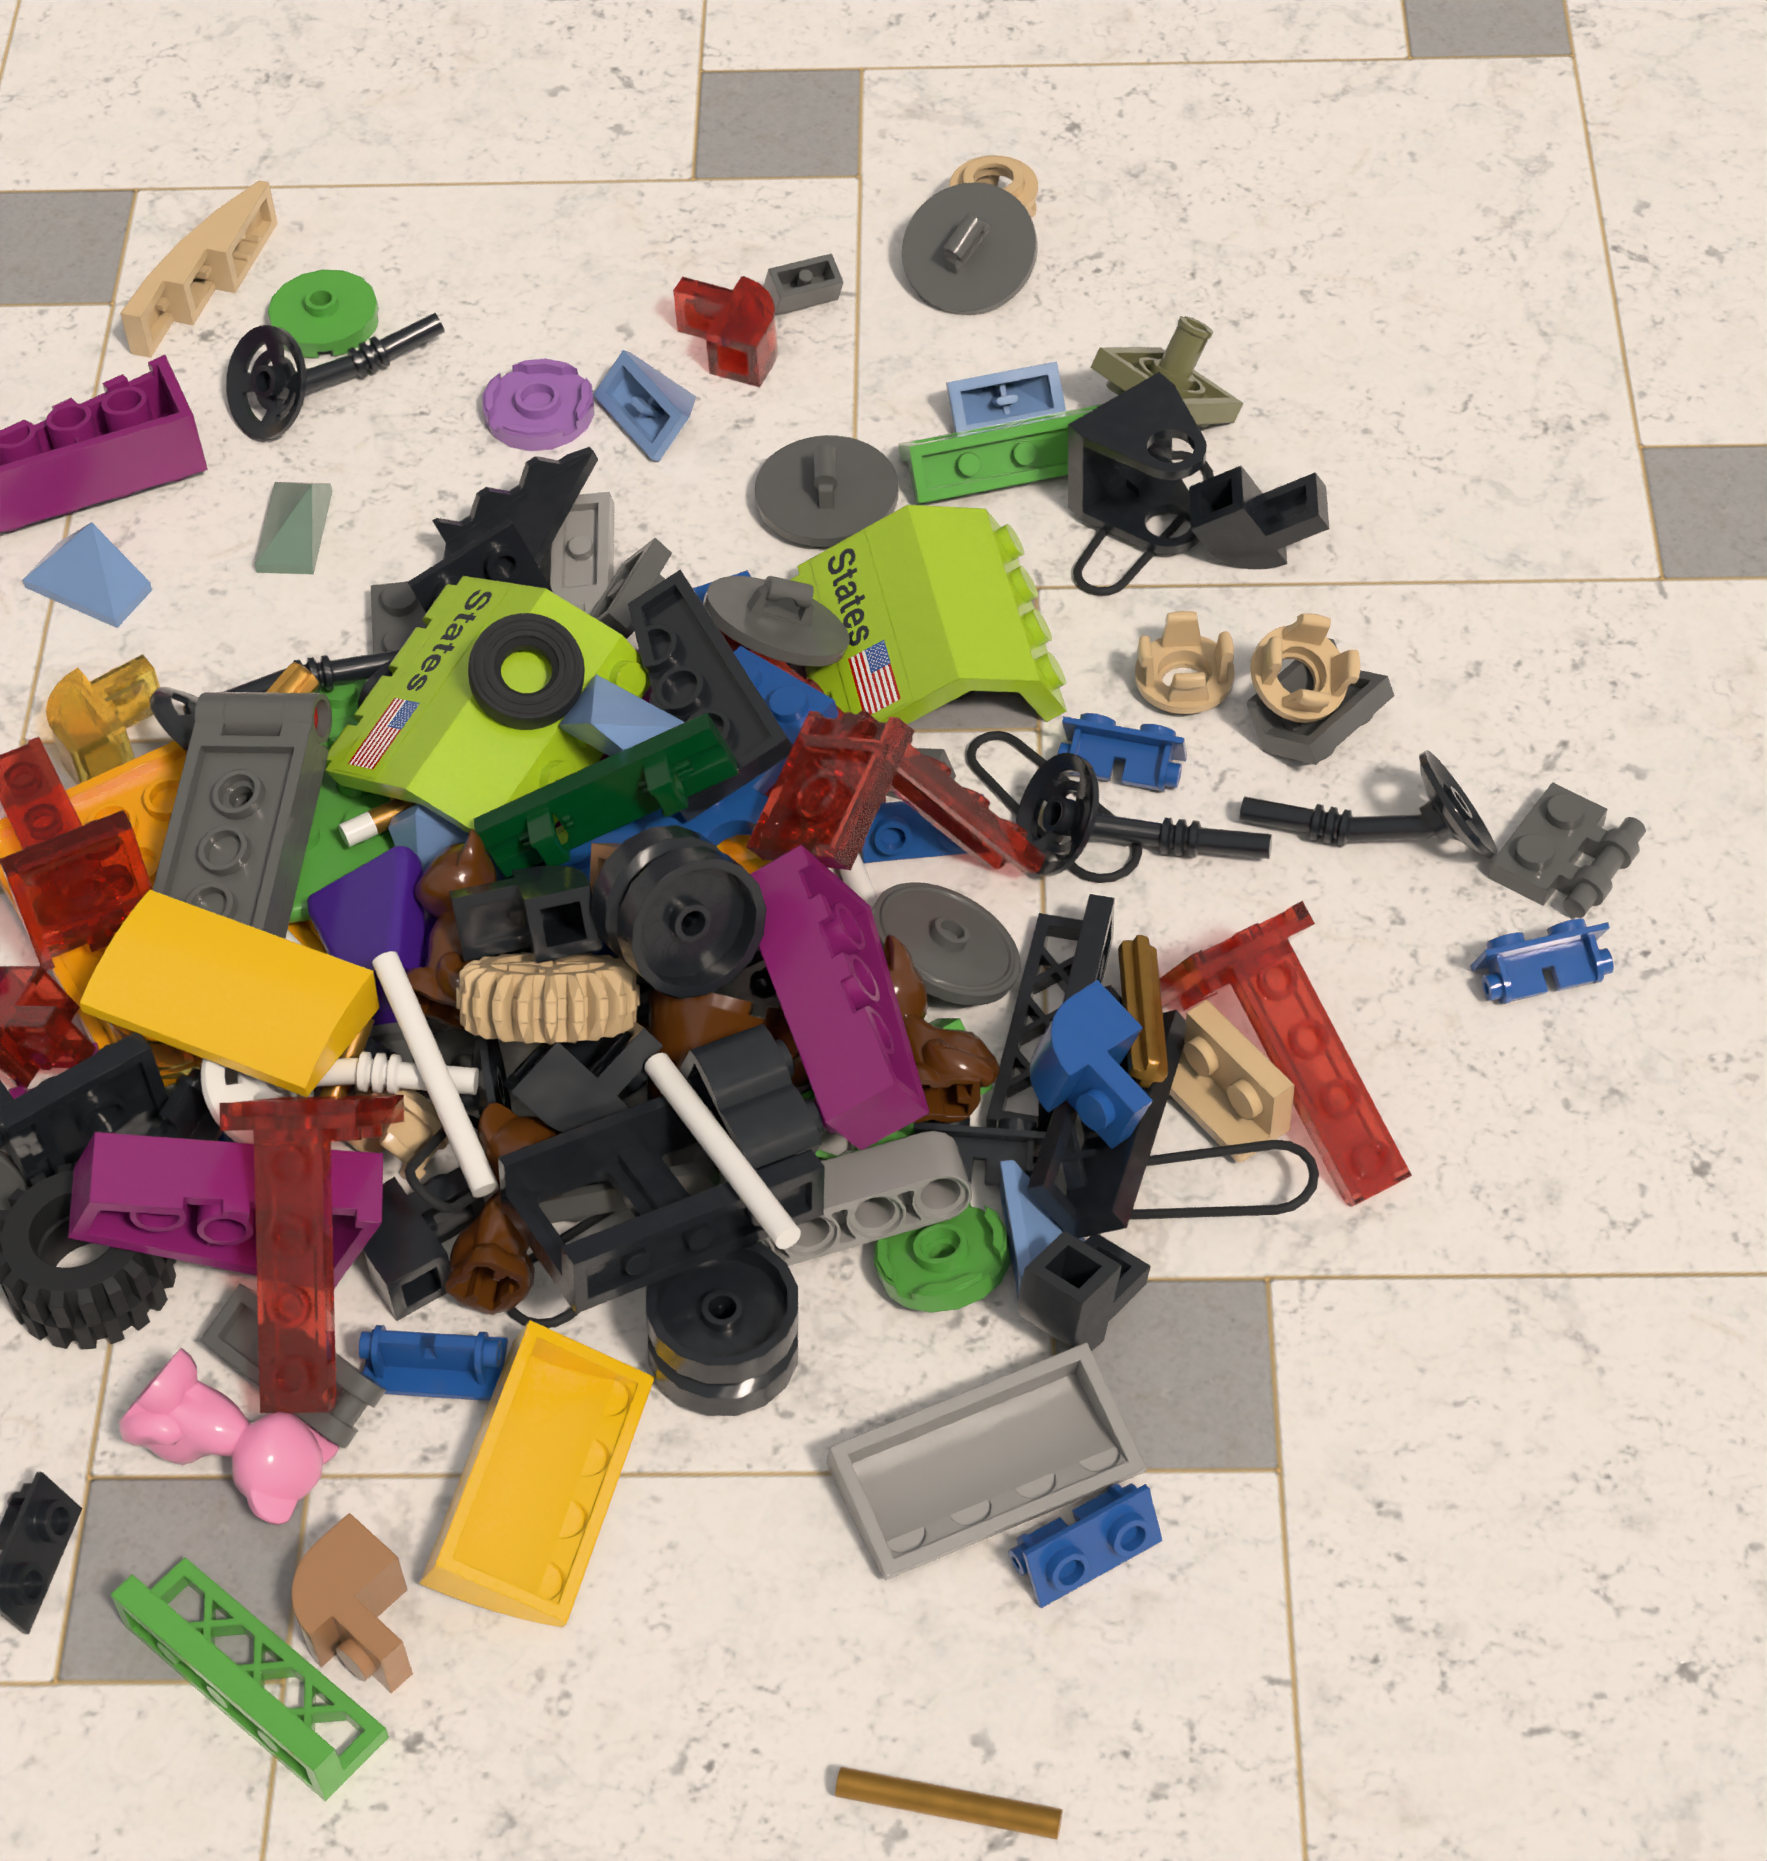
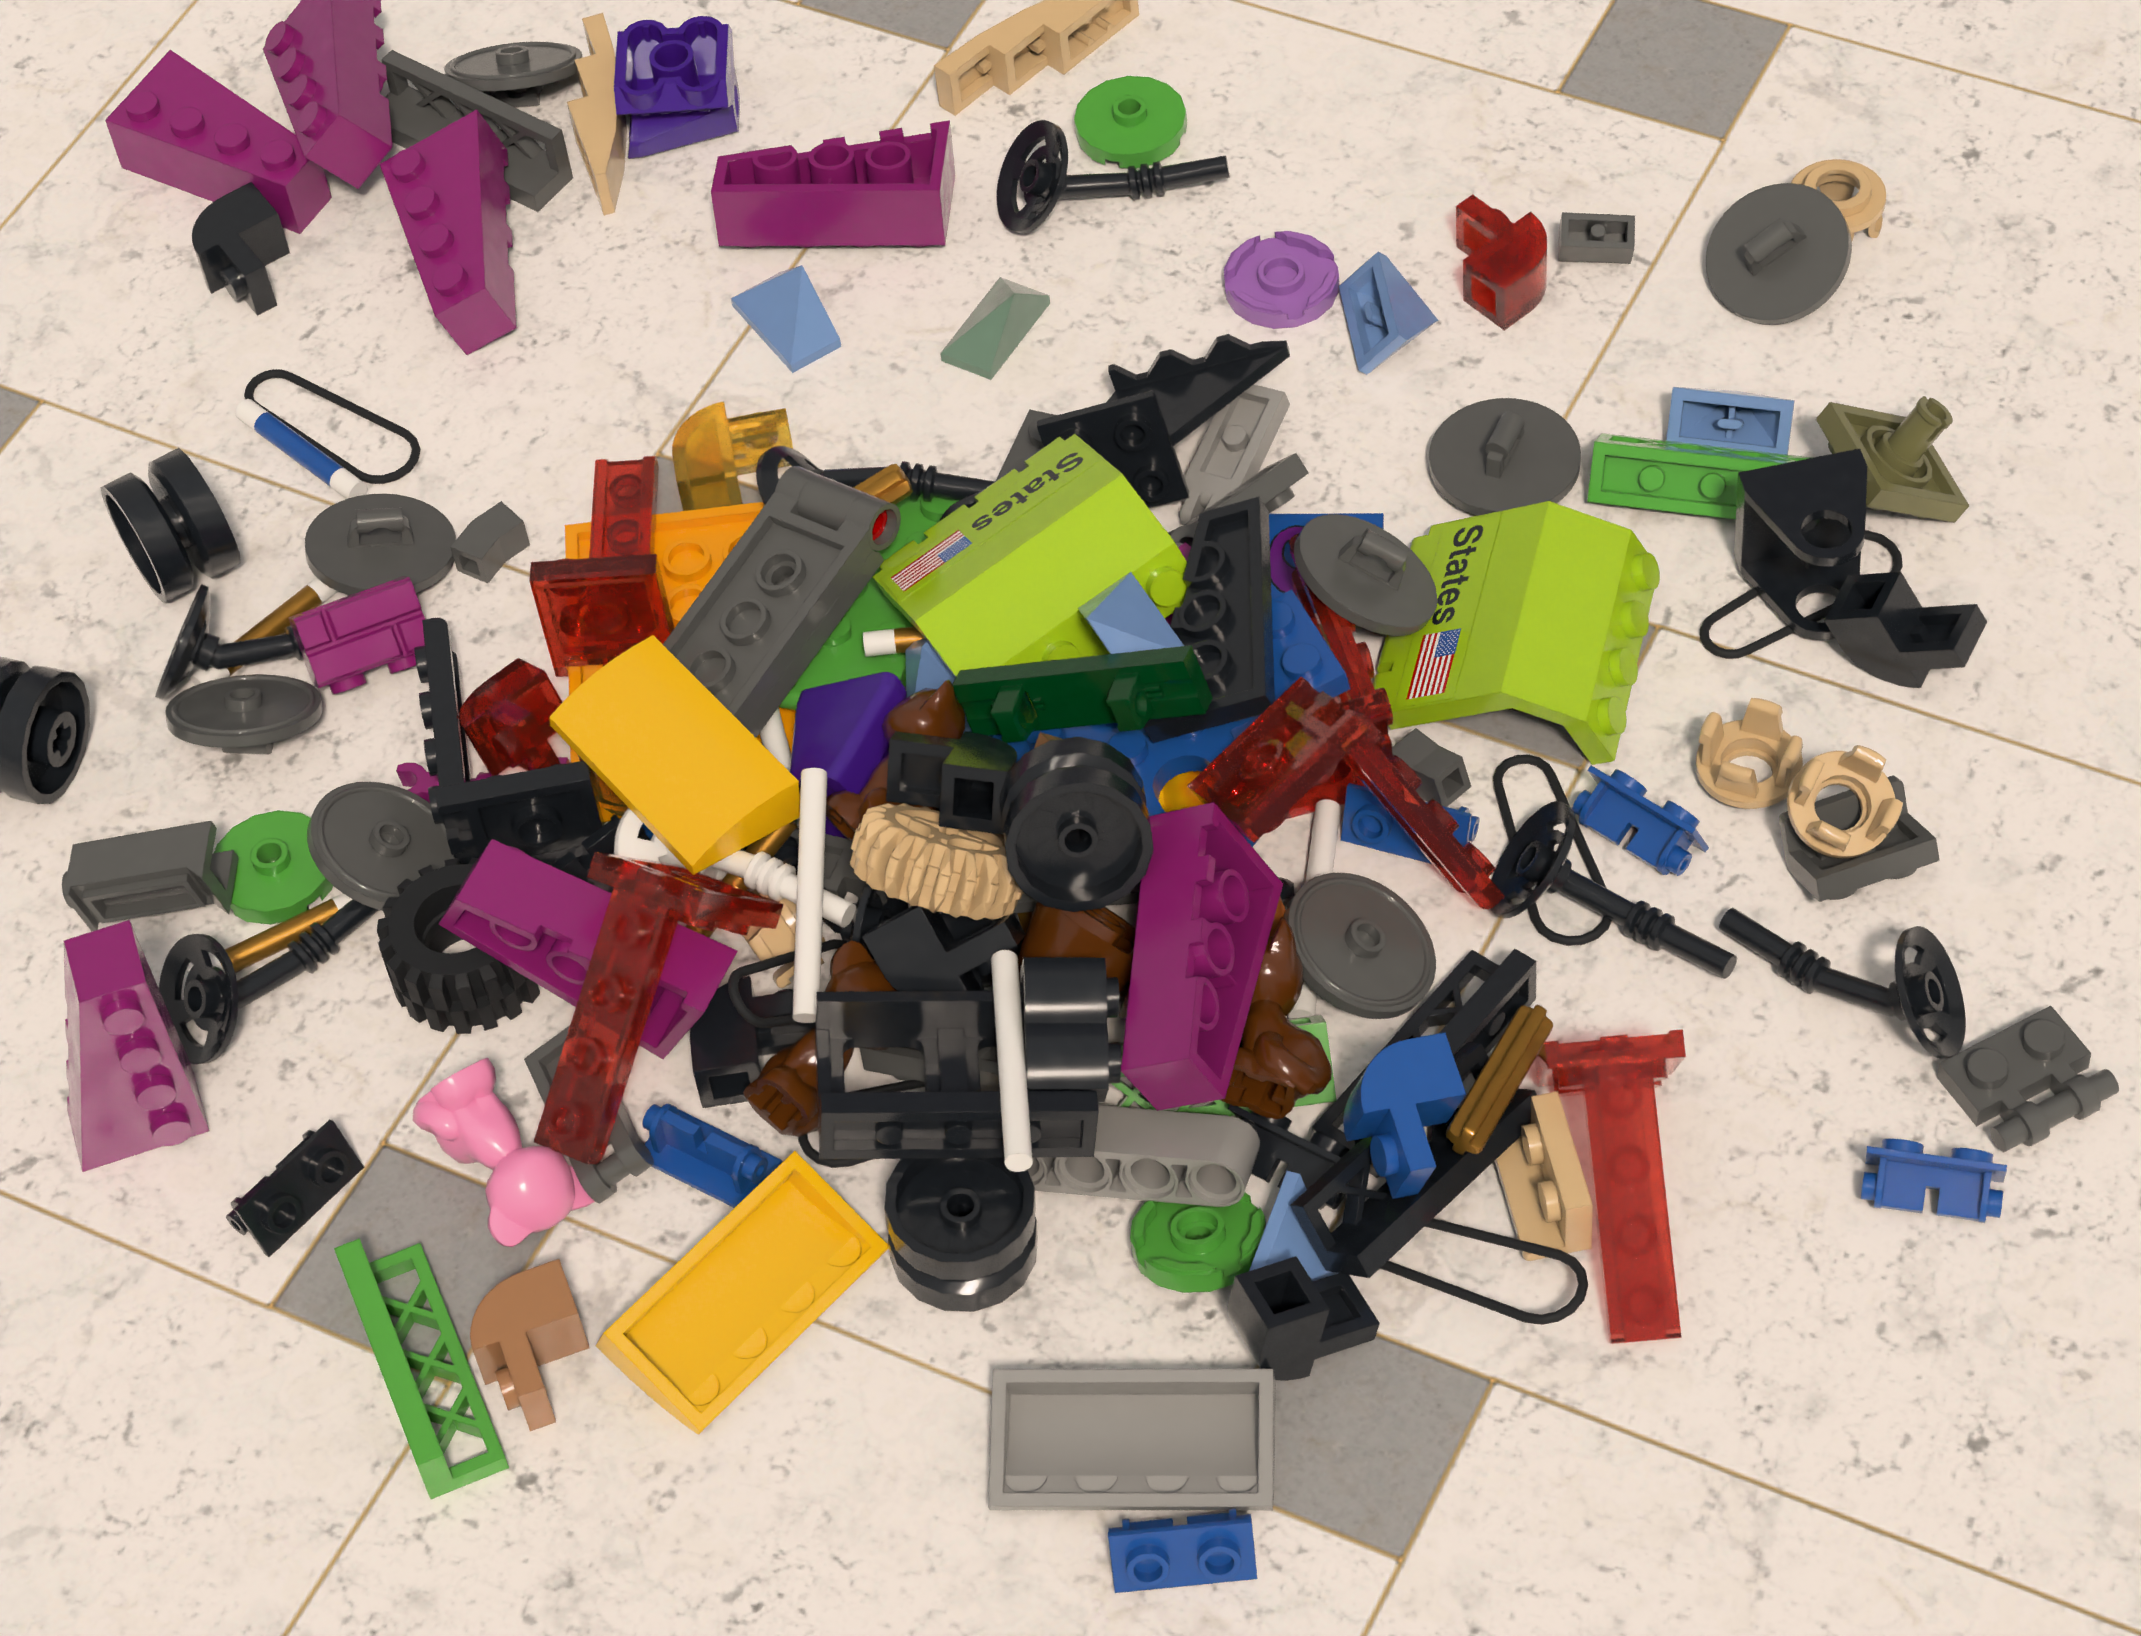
camera: 30 degrees right, 0 degrees up
black tyre [468,613,585,730] -> none

